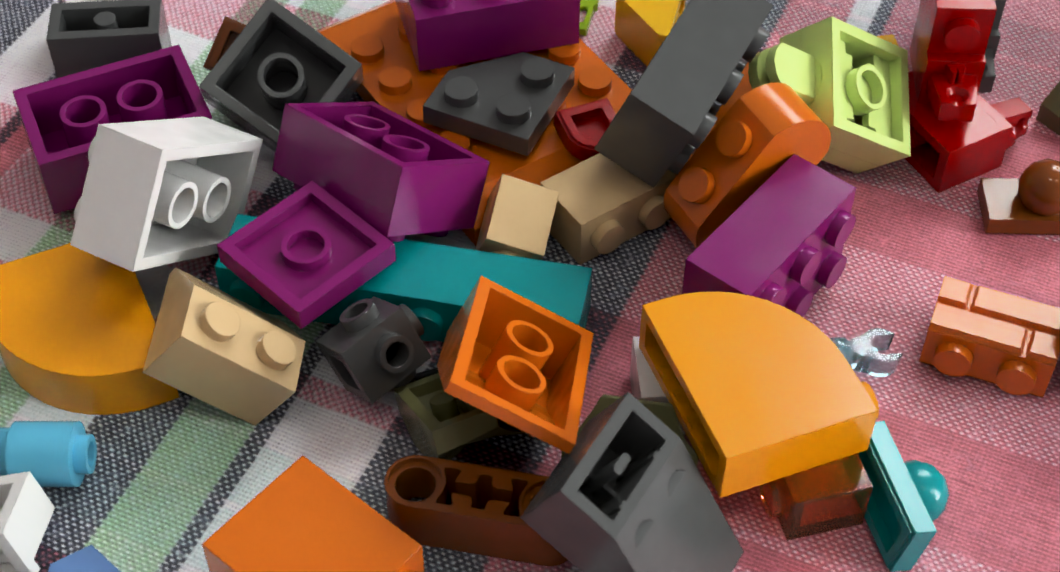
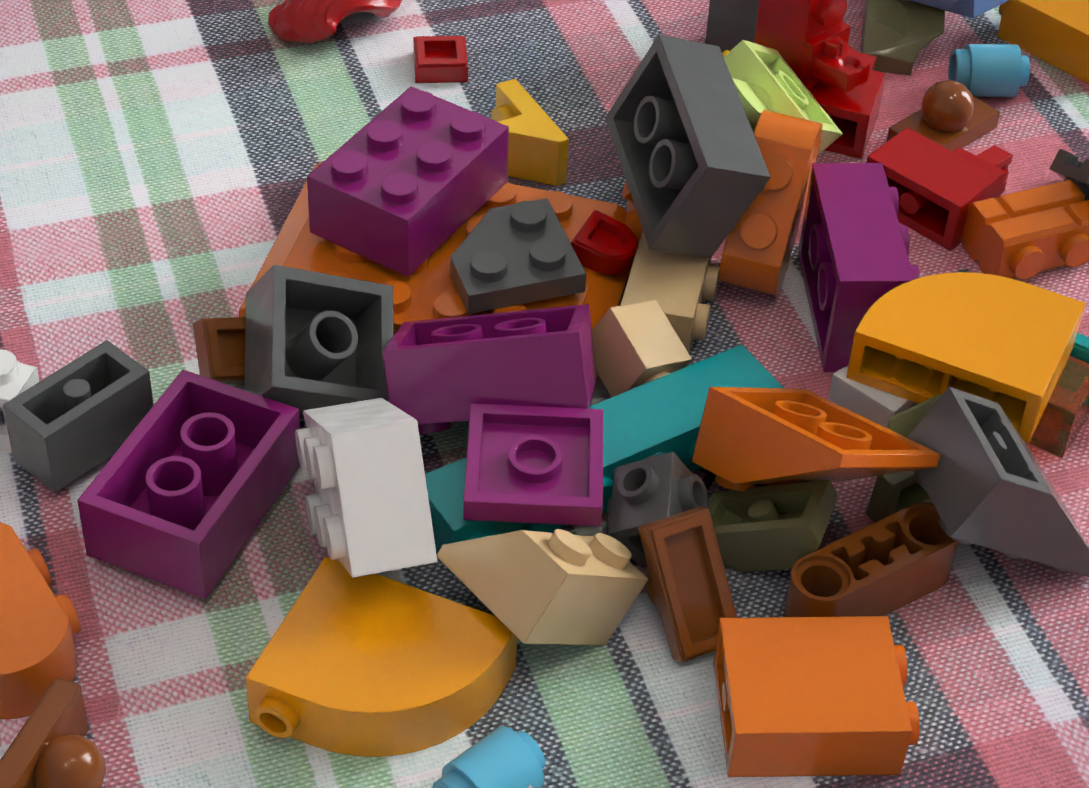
camera: 45 degrees left, 5 degrees down
none -> dark orange tile [638,507,737,662]
none -> red hinge [866,127,1013,251]

